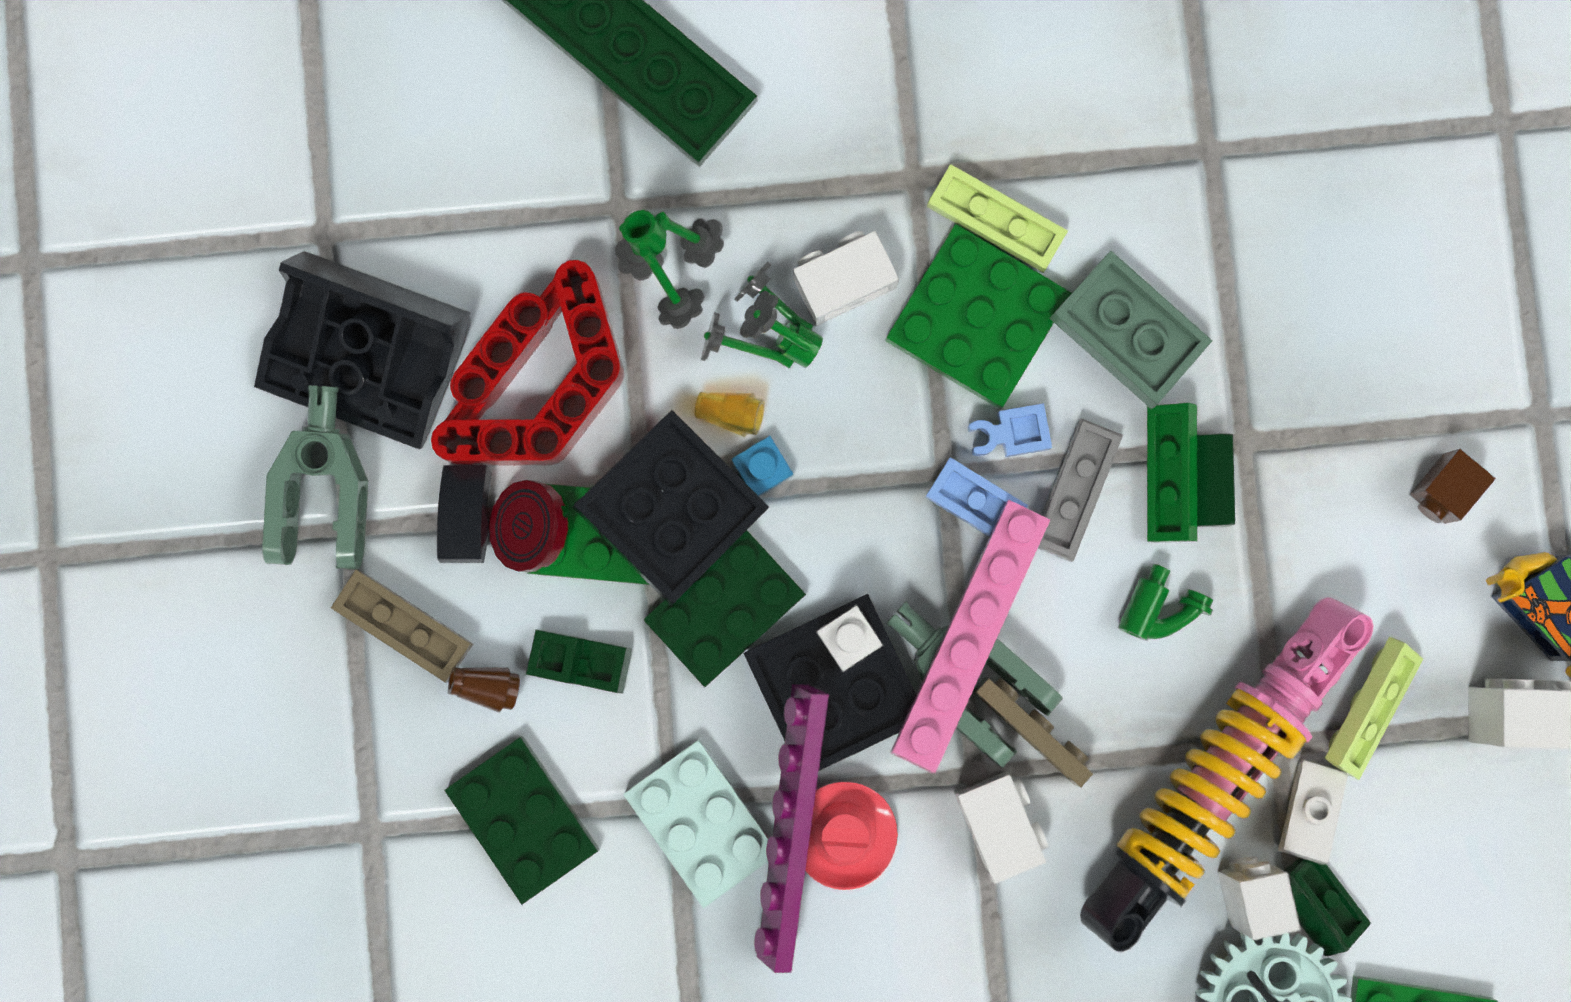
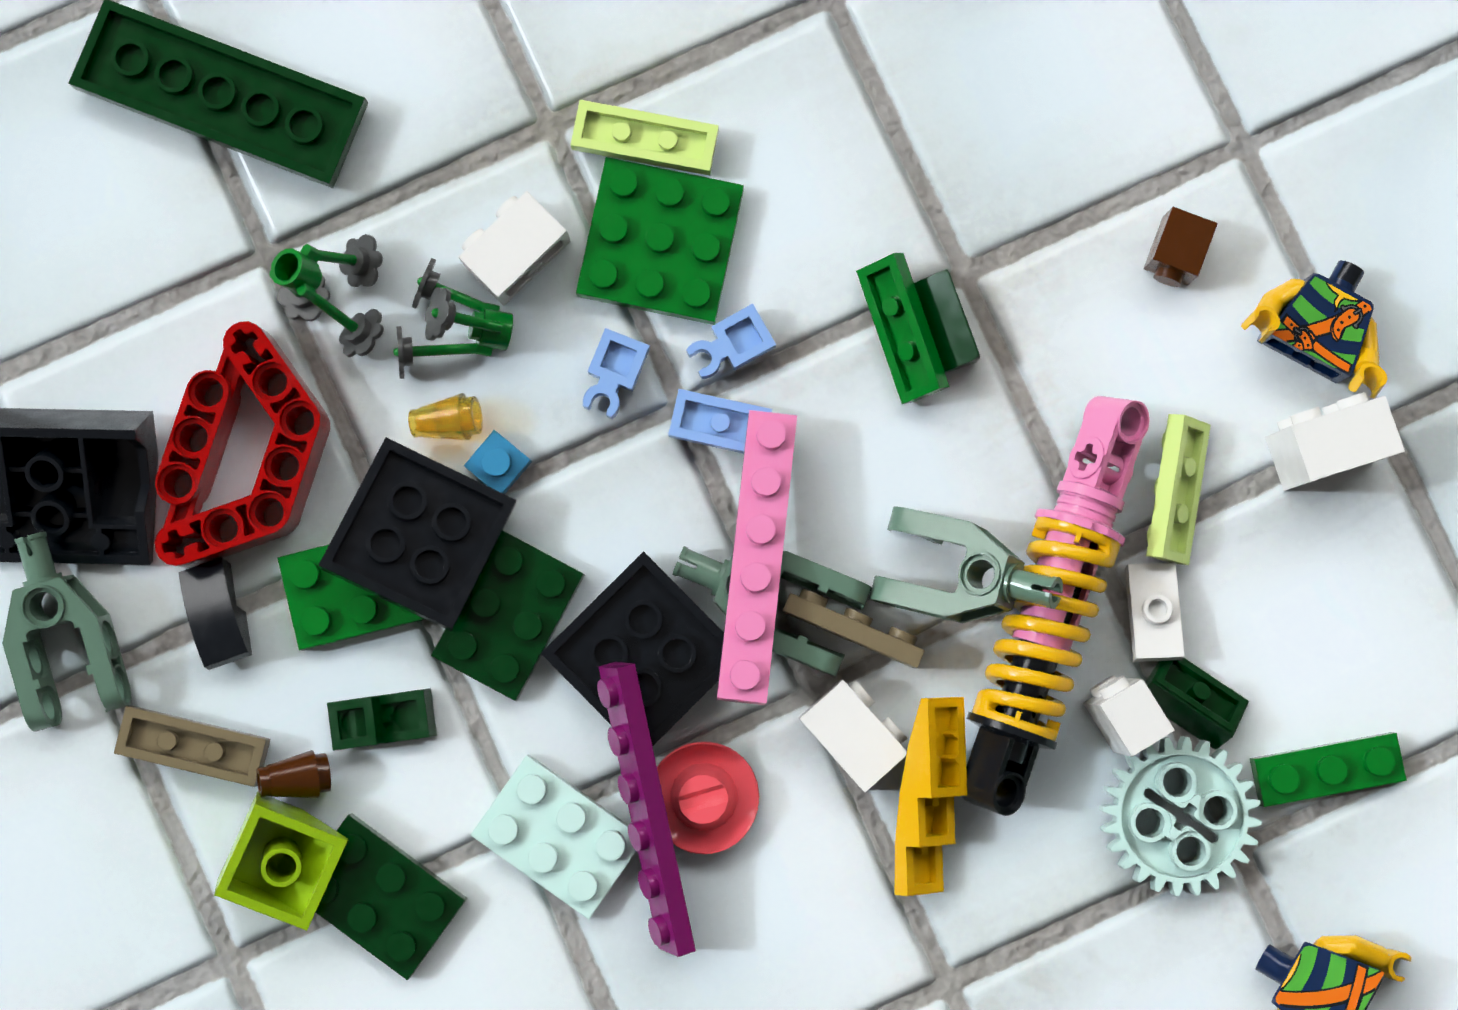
camera: 20 degrees left, 0 degrees up
dark red tile [489,480,568,573] -> none
white brick [817,606,883,671] -> none
light grey tile [1038,418,1123,562] -> none
sand green plate [1049,250,1213,409] -> none
green plant [1118,564,1214,641] -> none
none -> lime slope [214,791,348,931]
none -> light blue plate [583,328,650,419]
none -> piece [869,506,1063,623]
none -> yellow slope [894,697,967,896]

